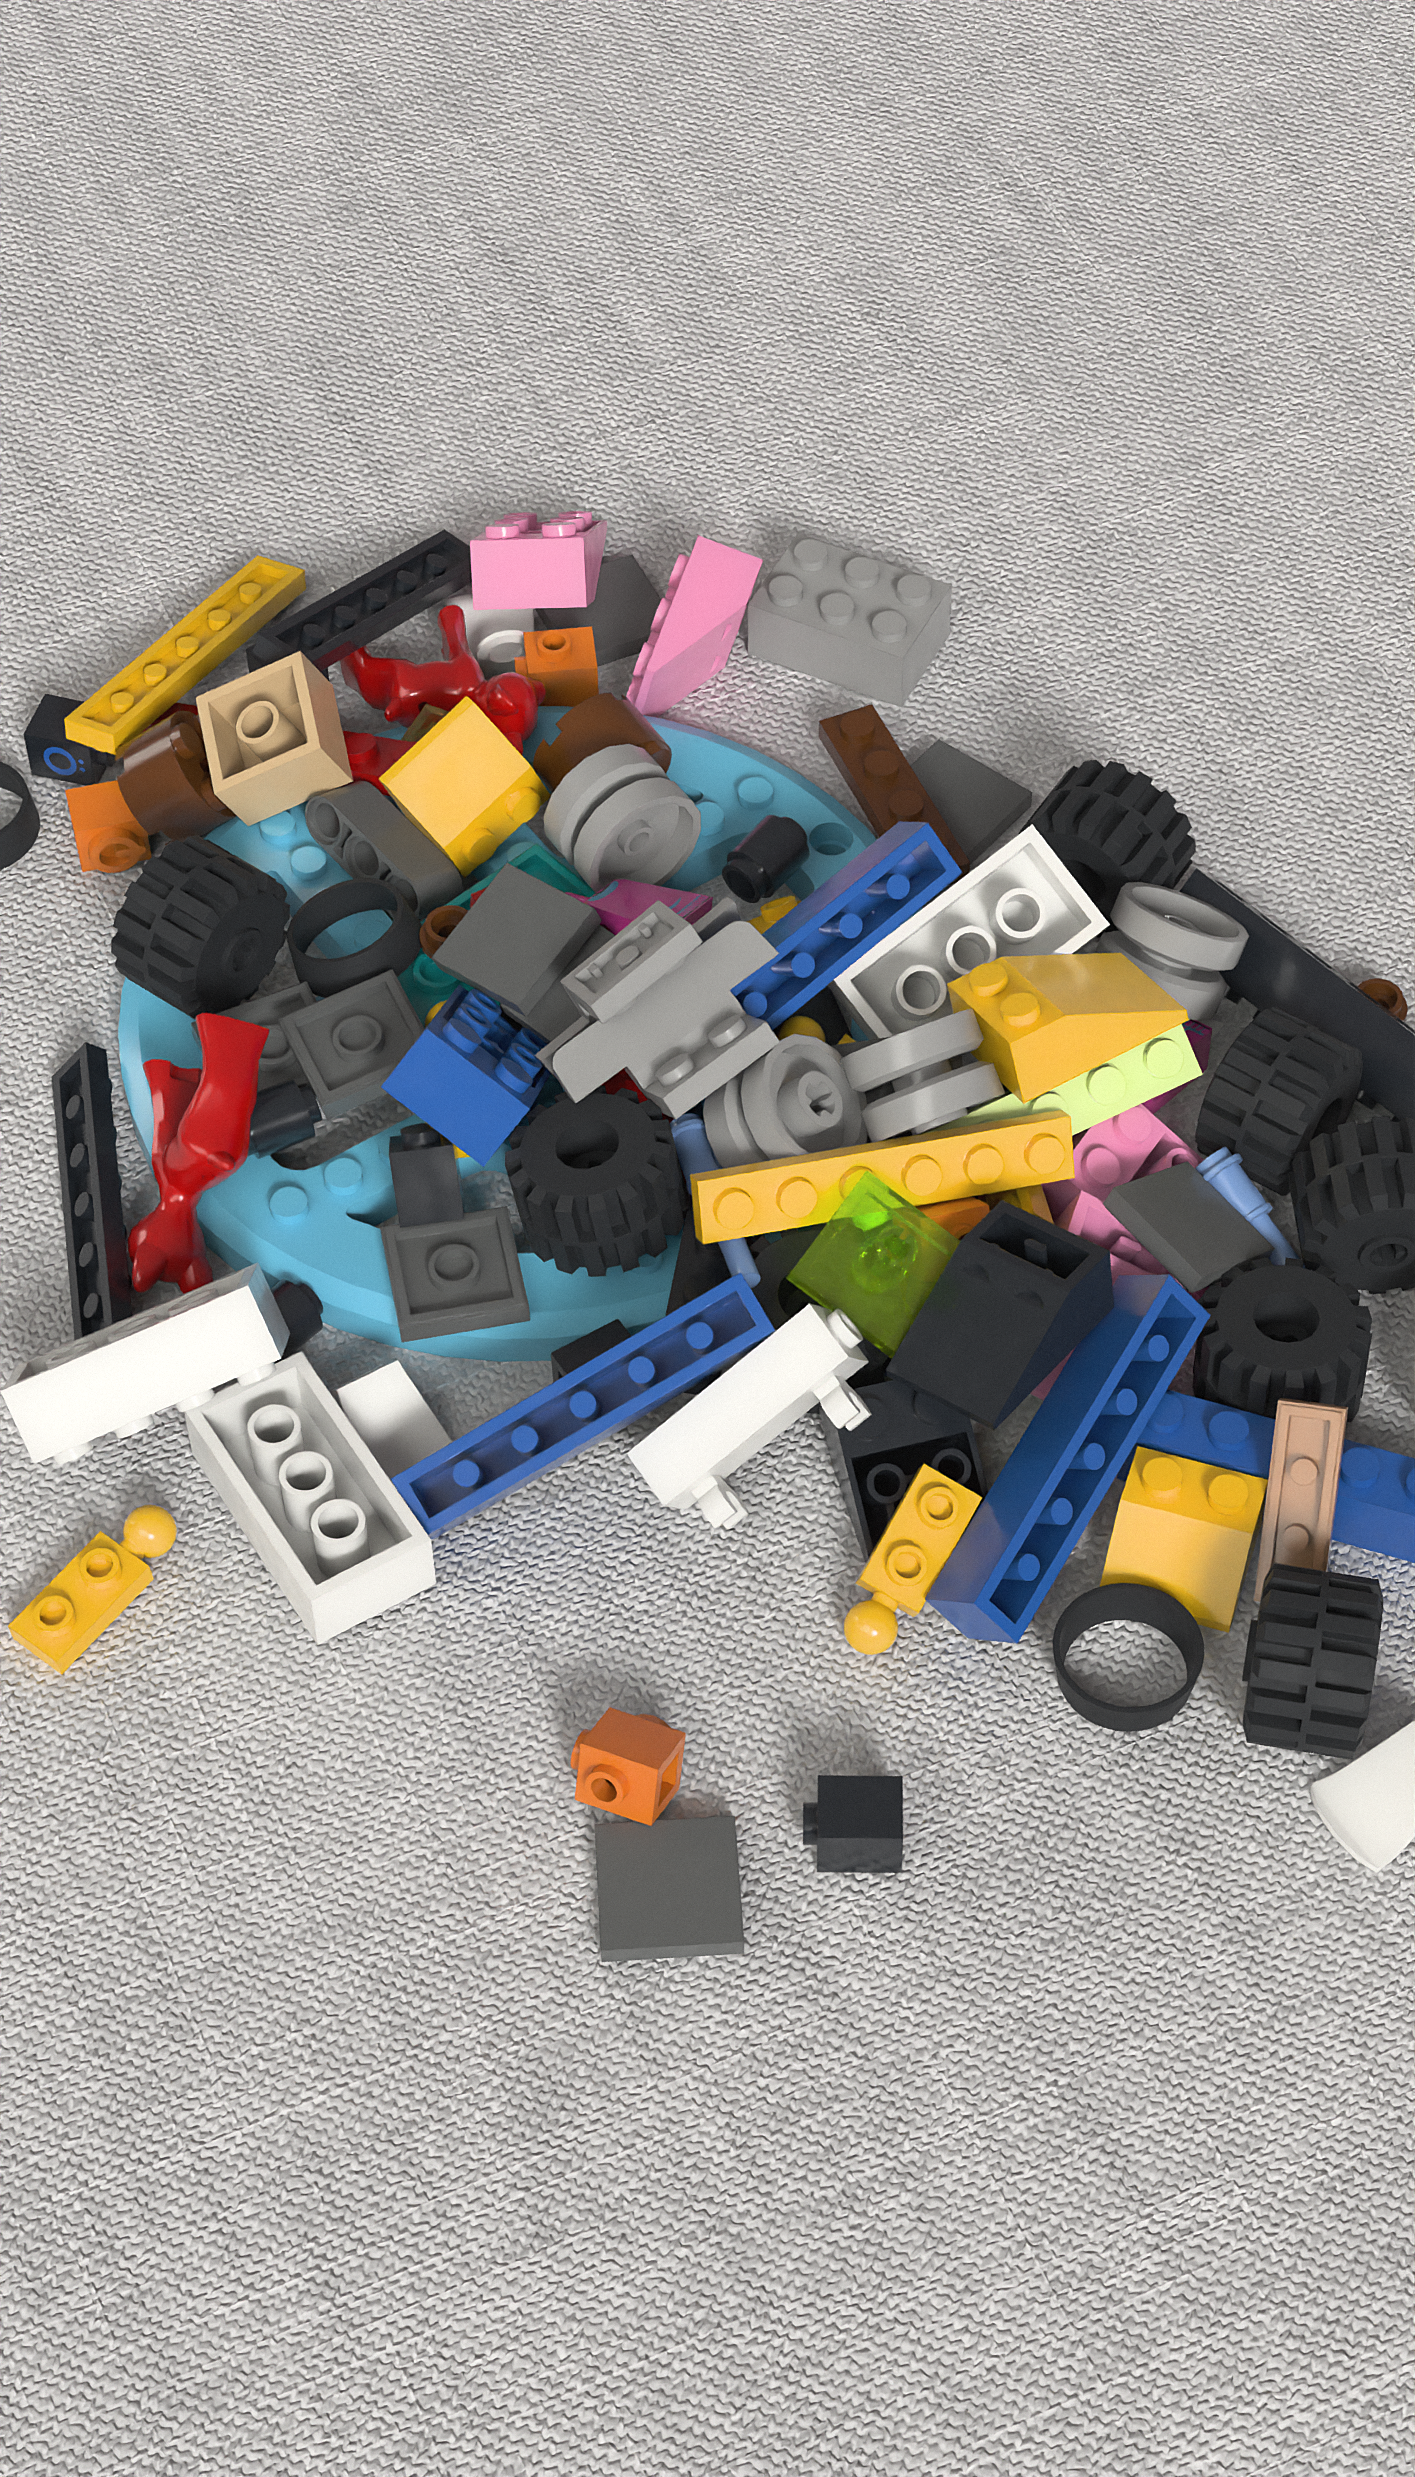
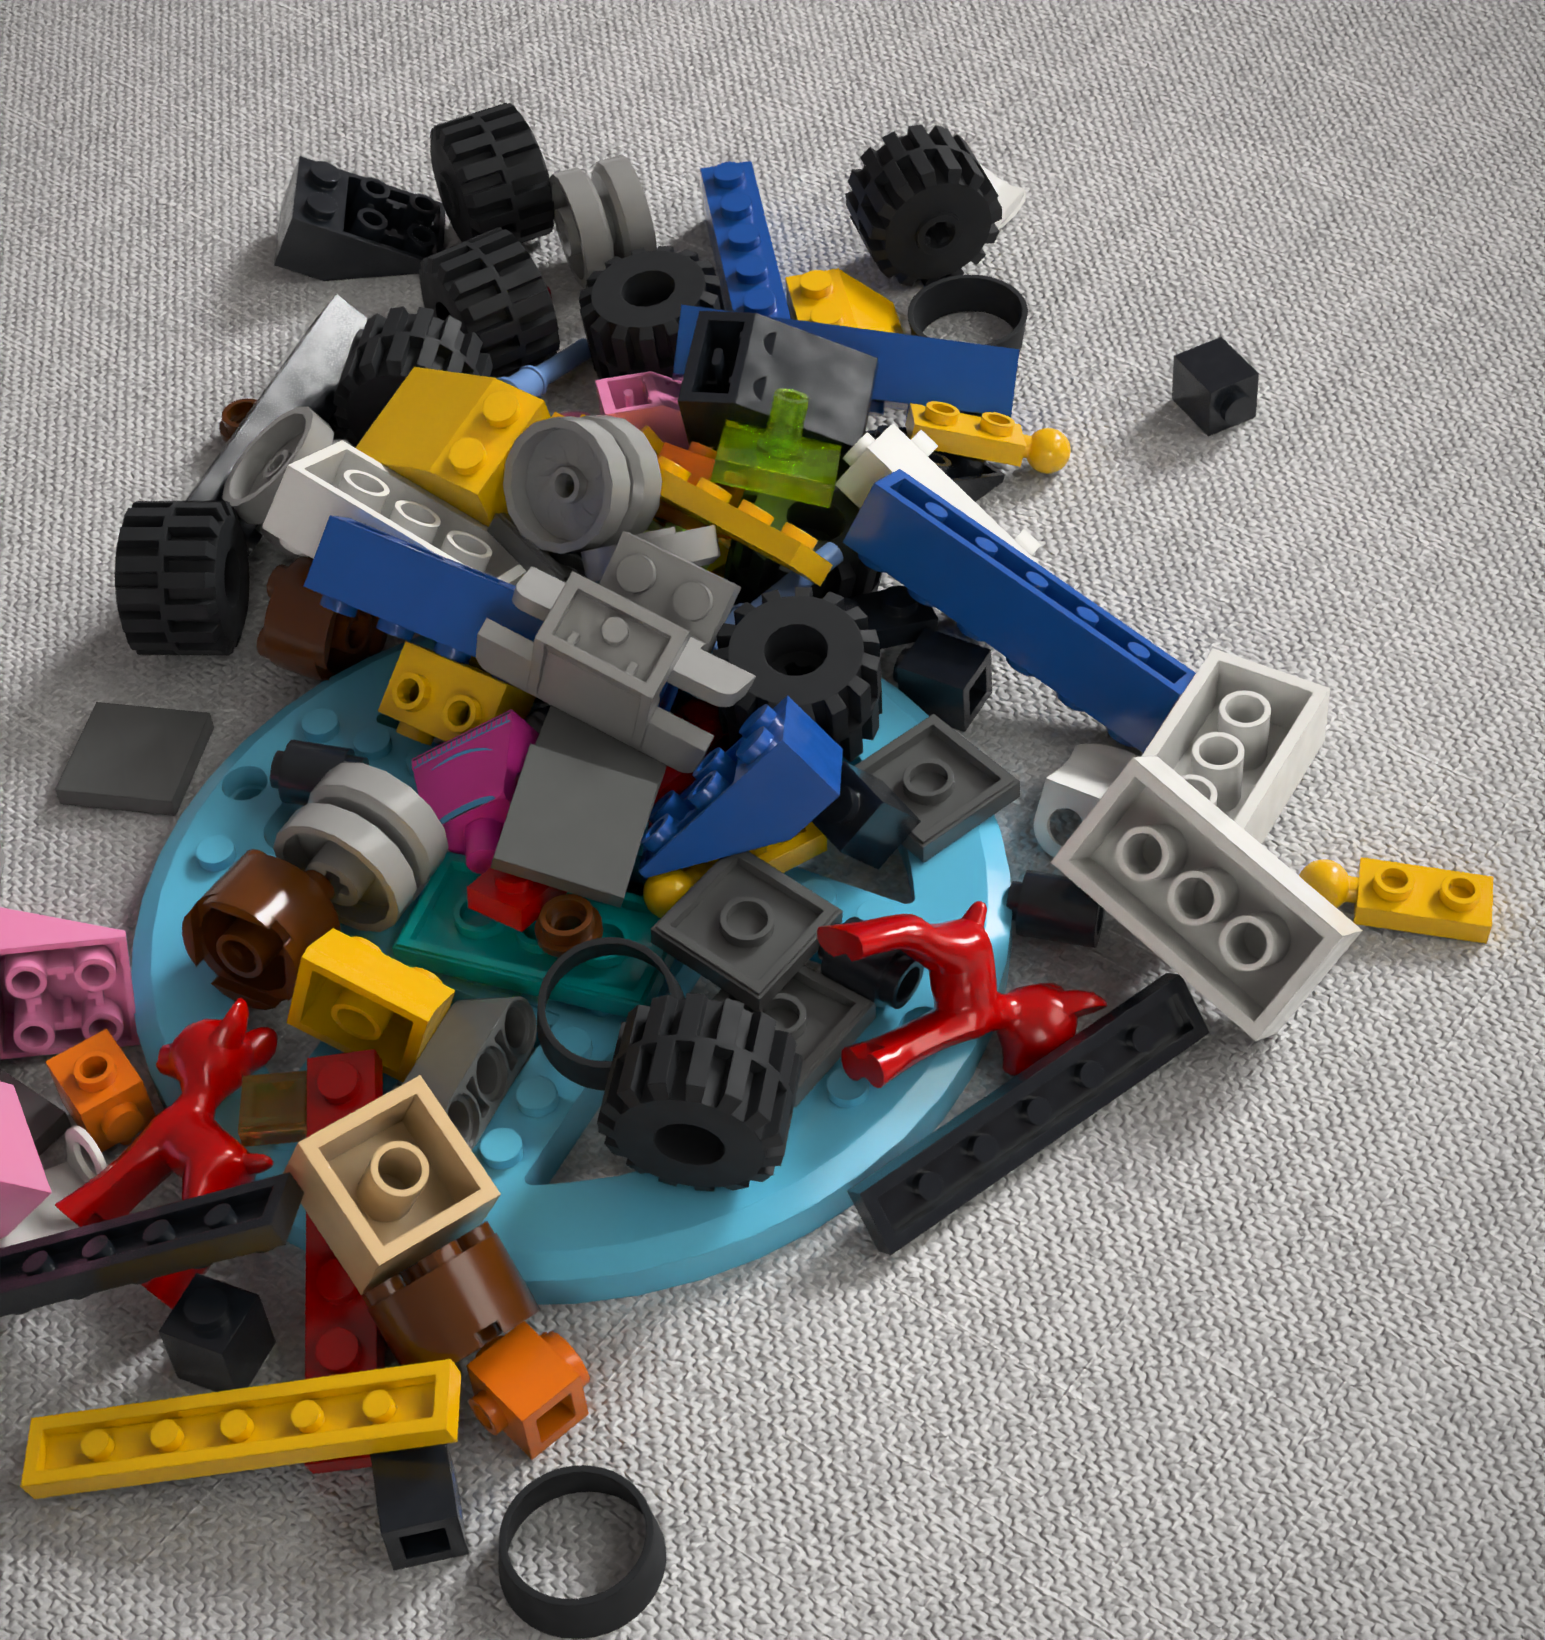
camera: 115 degrees left, 5 degrees down
orange brick [571,1707,686,1826] -> none
dark grey tile [594,1816,744,1962] -> none
reddish brown plate [819,704,970,885] -> none
dark grey tile [1103,1161,1275,1293] -> none
tile [1254,1398,1348,1602] -> none

